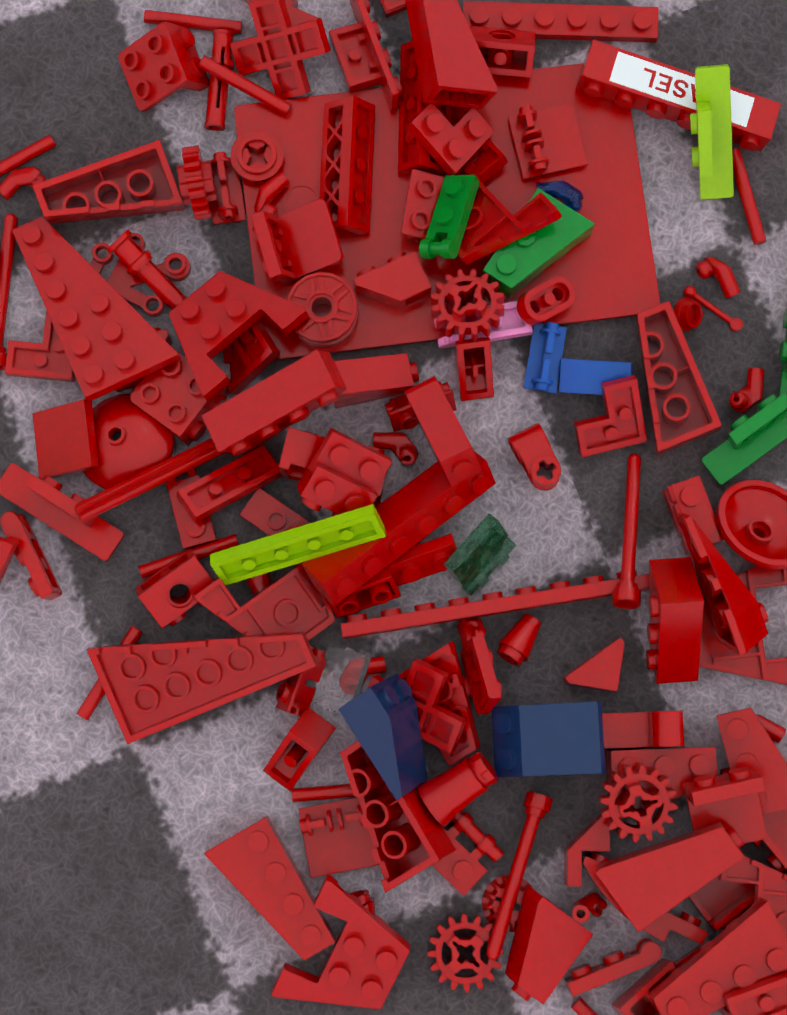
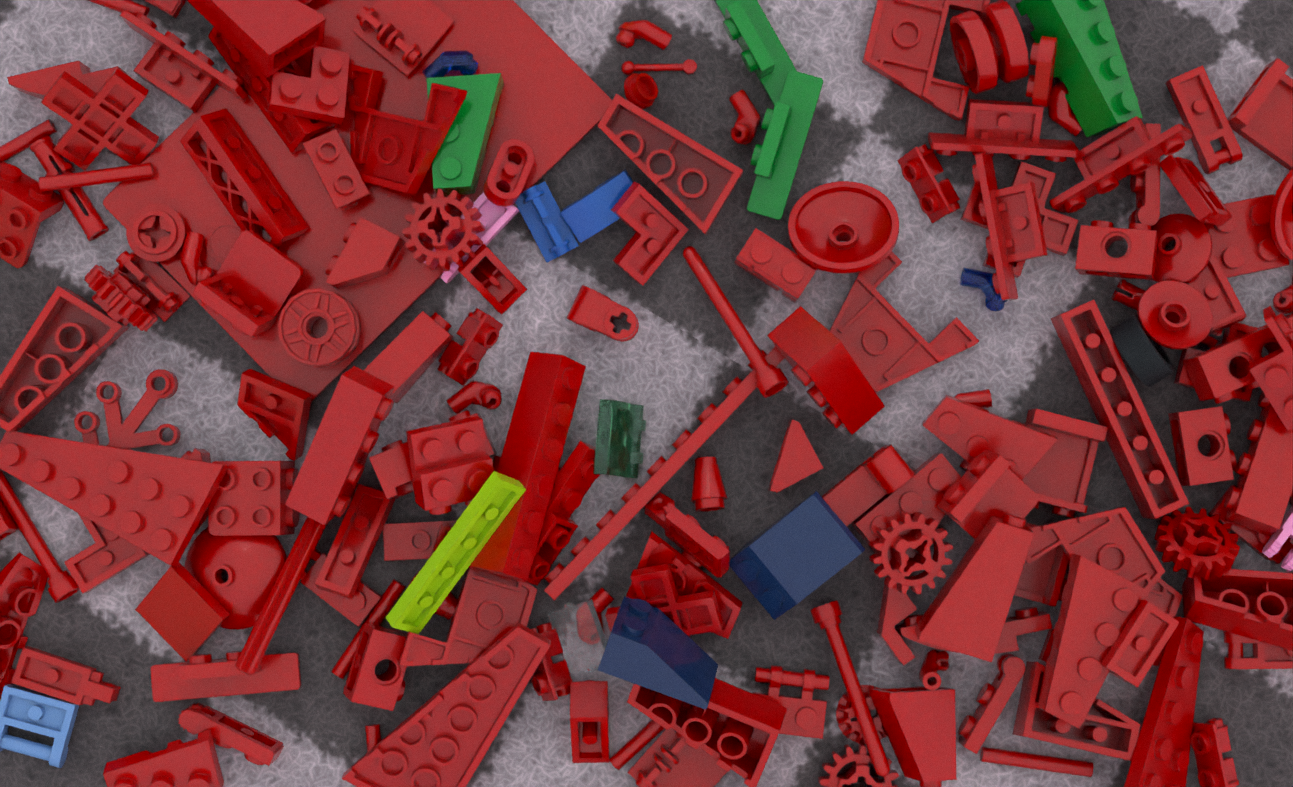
camera: 35 degrees left, 5 degrees up
red pin [107,229,187,310] -> none
red wing [168,271,309,402] -> none
red slope [404,376,482,486] -> none
red plant [417,752,498,826] -> none
green plate [419,175,480,259] -> none
red wedge [675,512,769,655] -> none

